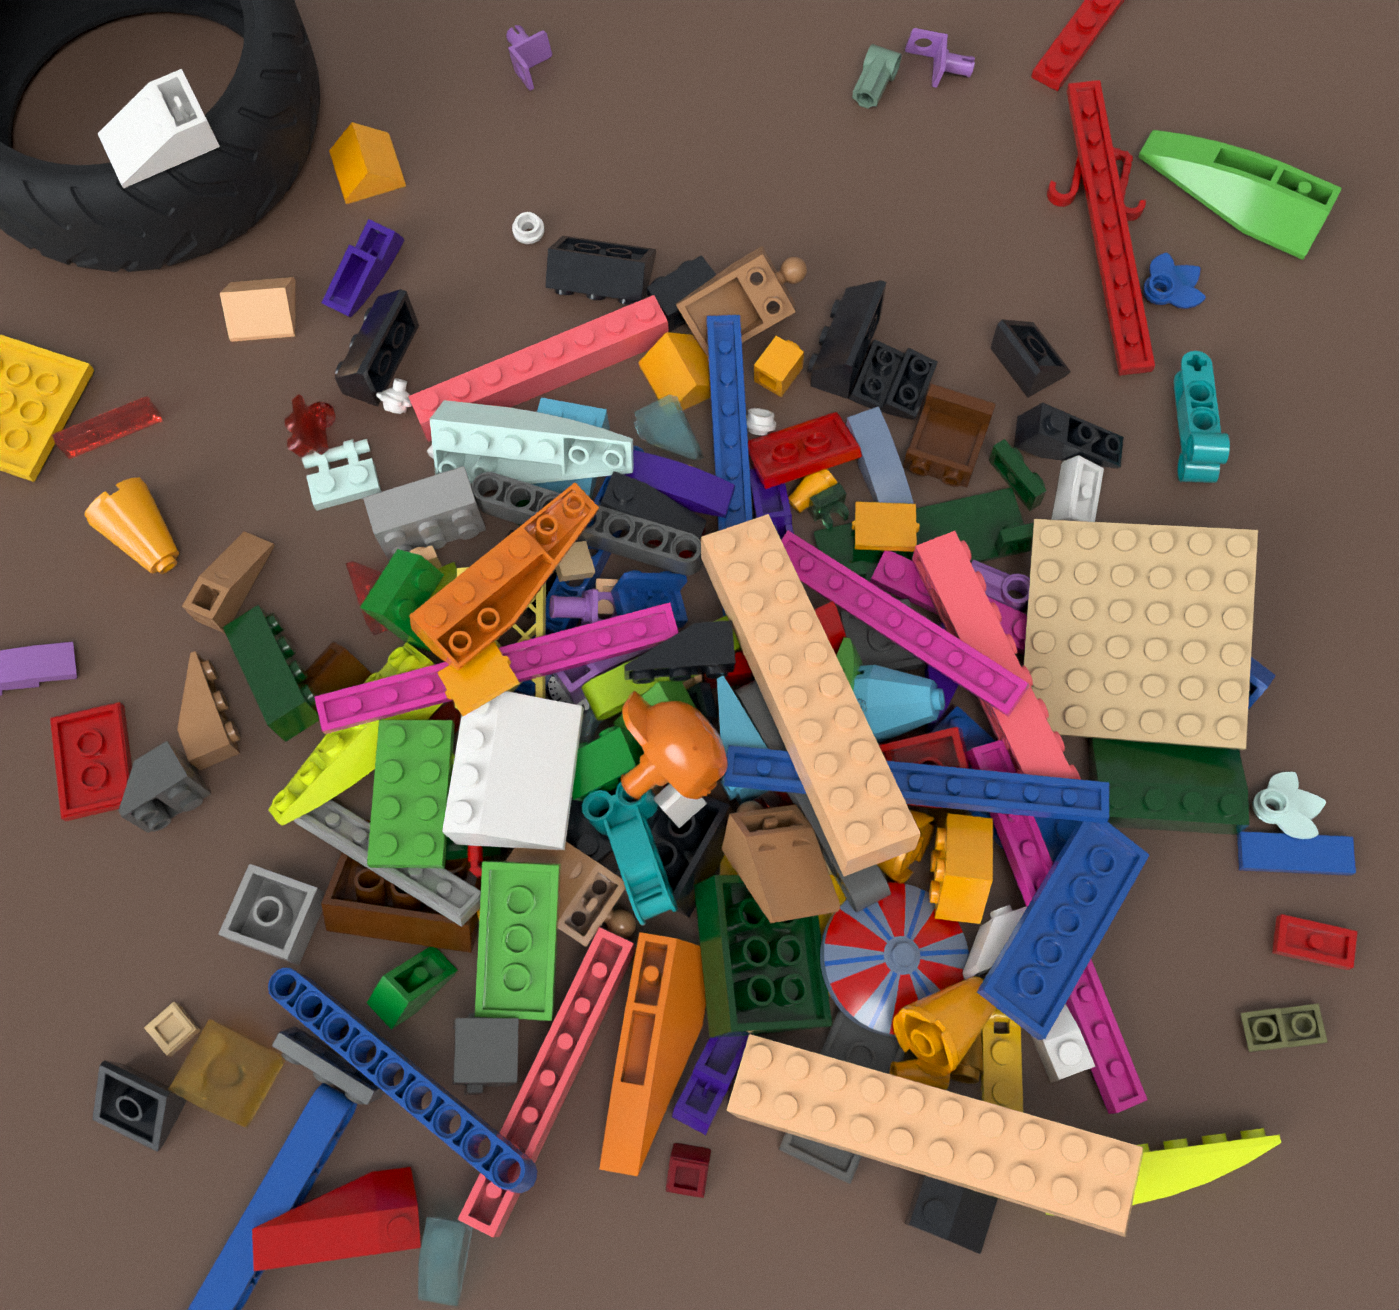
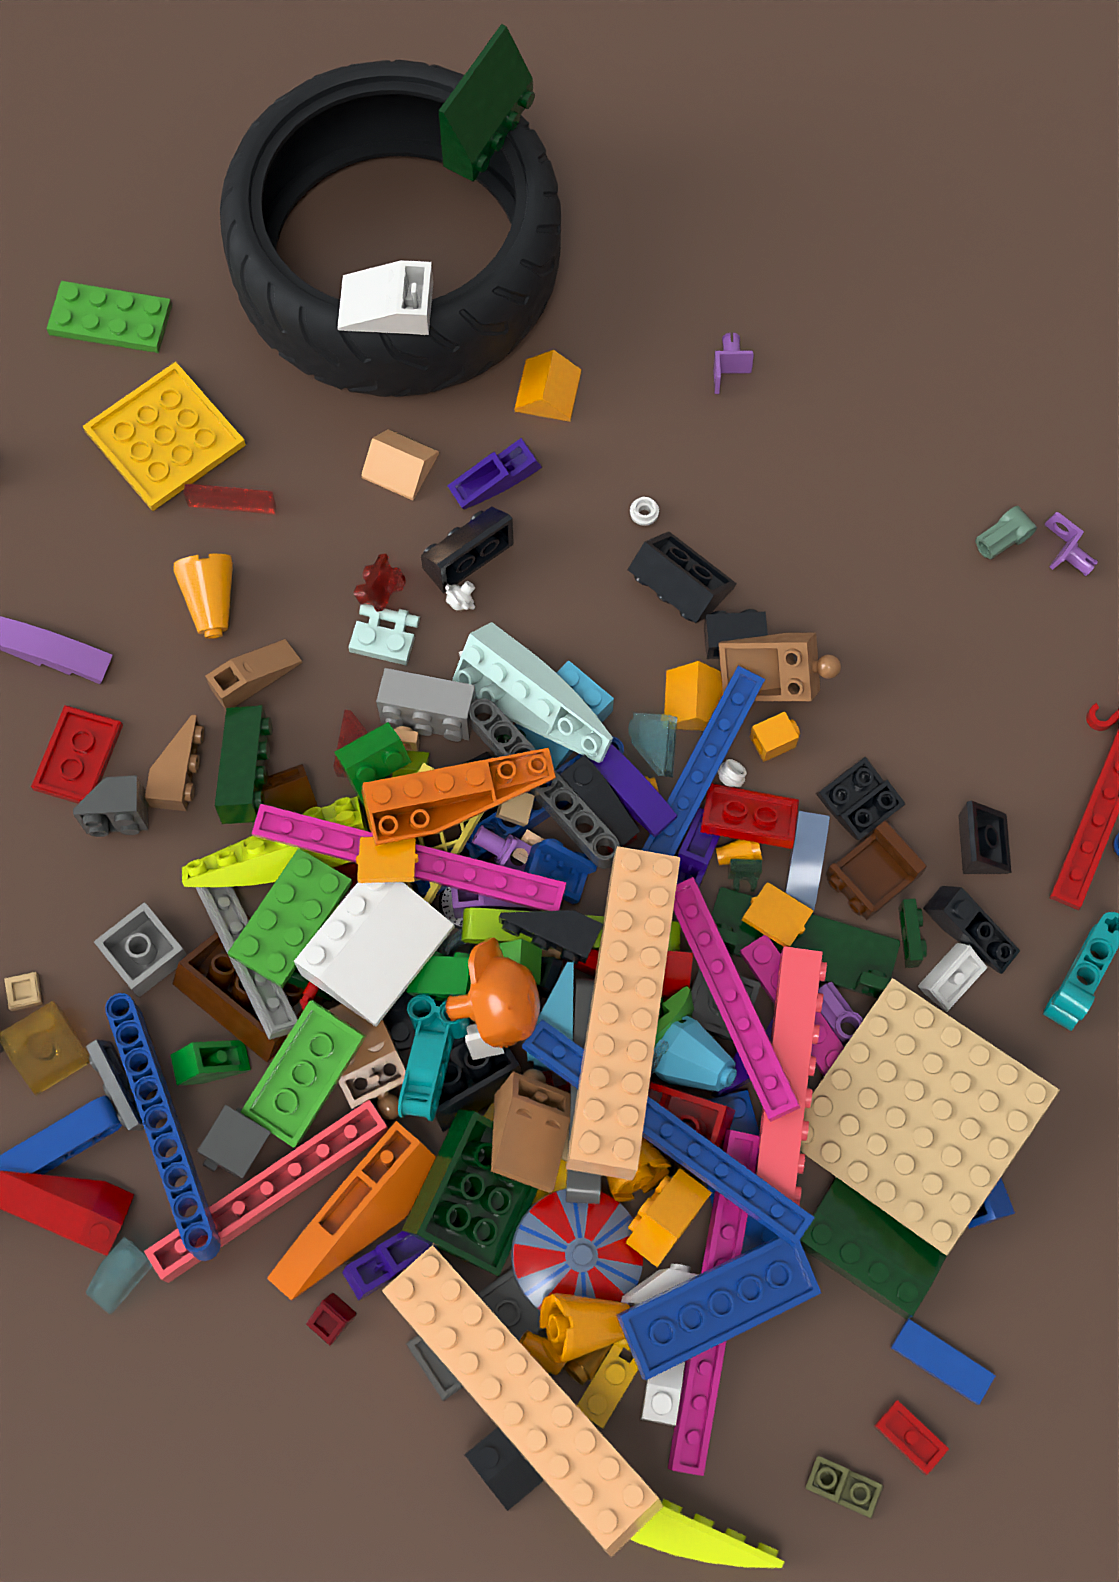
camera: 25 degrees right, 0 degrees up
coral brick [408,295,669,442] -> none
black slope [807,280,887,399] -> none
light aqua plate [1252,772,1326,839] -> none

